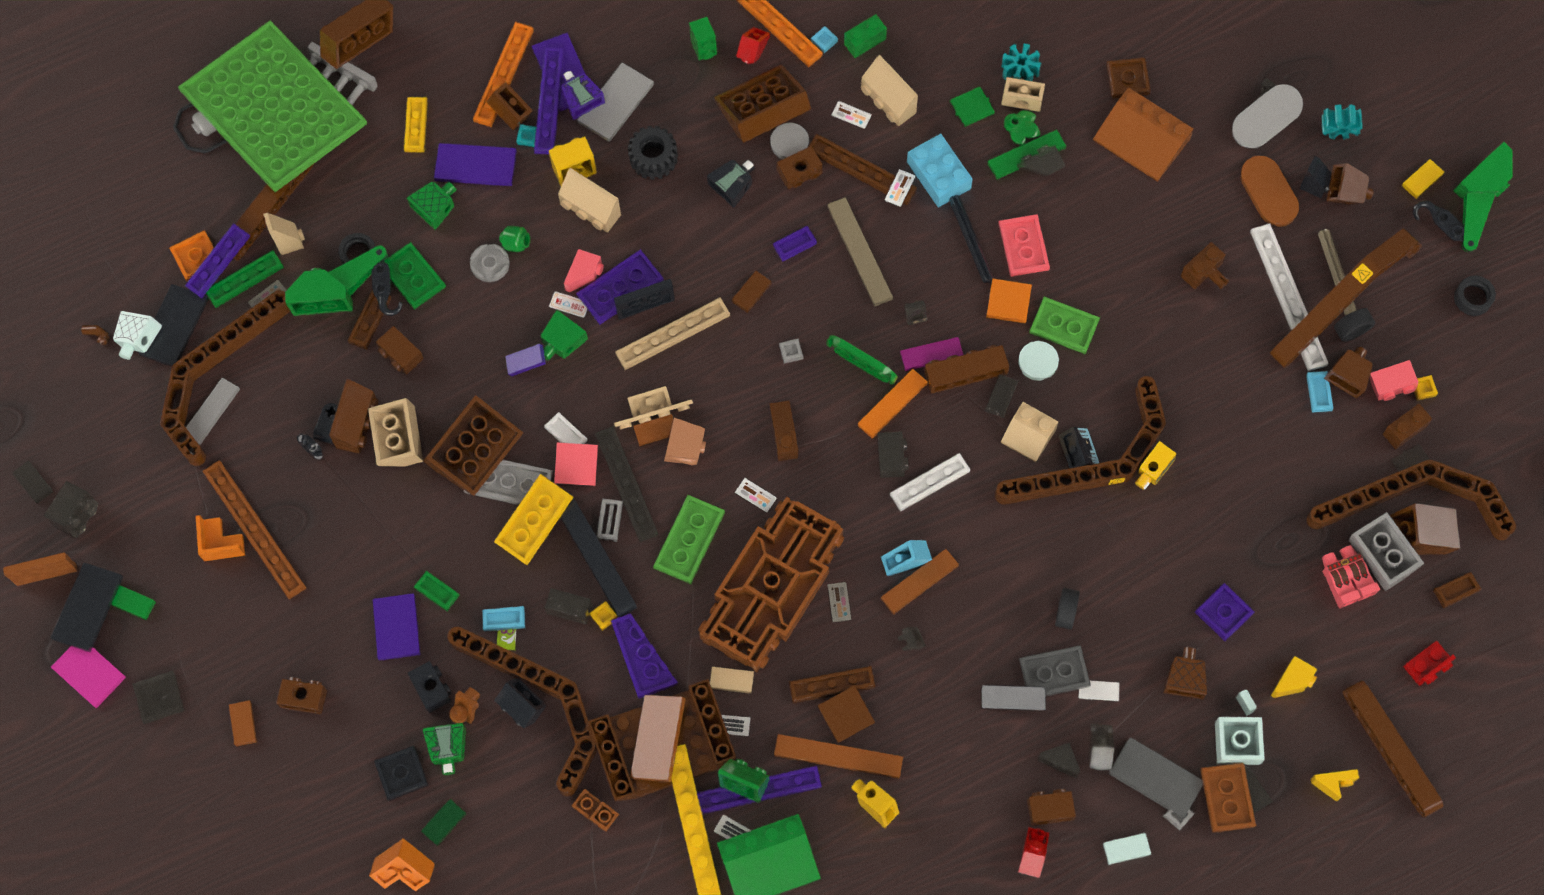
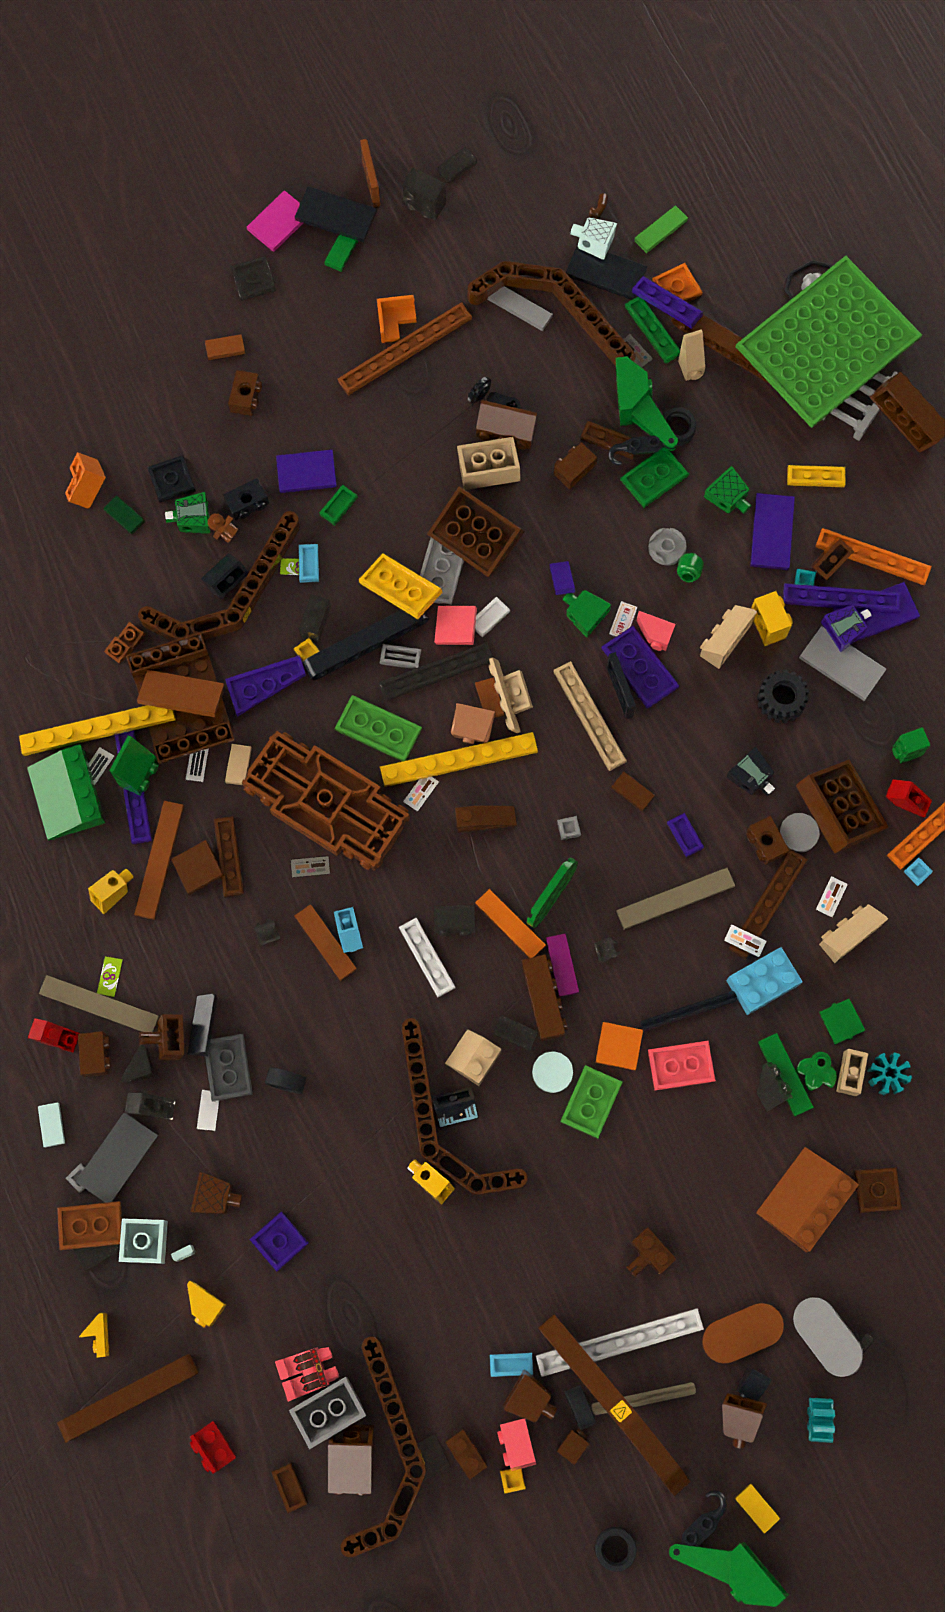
camera: 90 degrees right, 5 degrees up
green brick [844,14,887,58] -> none
none -> dark tan tile [39,975,160,1032]
none -> lime sticker [97,956,123,997]
none -> reddish brown brick [139,1014,184,1060]
none -> yellow plate [380,732,538,787]
none -> reddish brown brick [556,1429,590,1465]
none -> bright green tile [634,205,688,253]

